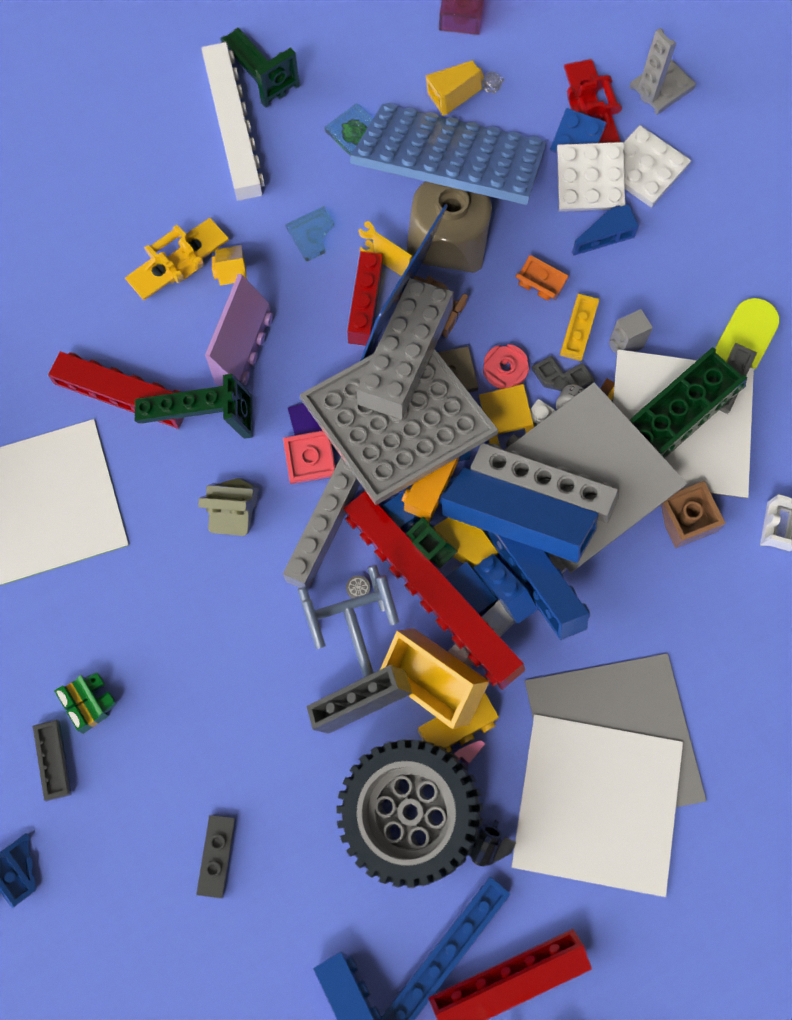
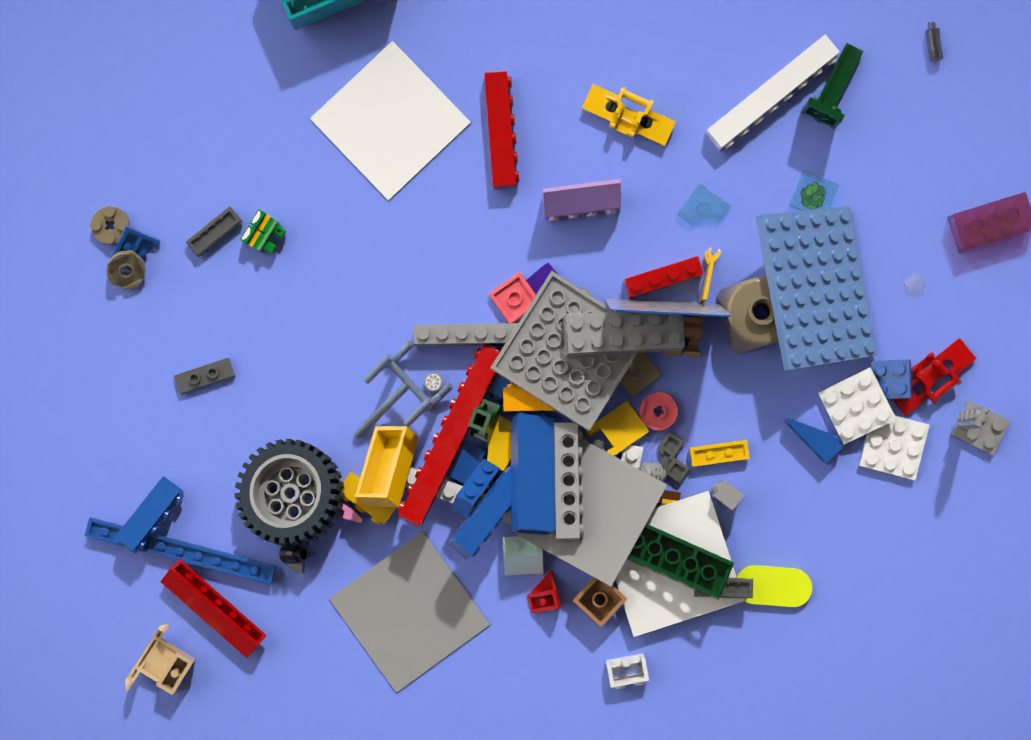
camera: 65 degrees right, 15 degrees up
dark green bracket [134,374,253,439] -> none
piece [198,478,259,536] -> none
yellow brick [211,245,247,286] -> none
dark grey brick [306,665,412,734] -> none
yellow slope [425,60,483,116] -> none
white piece [511,714,683,897] -> none
orange bracket [515,255,569,301] -> none
none -> dark tan plate [106,250,146,289]
none -> light aqua slope [503,536,543,575]
none -> red slope [527,569,561,613]

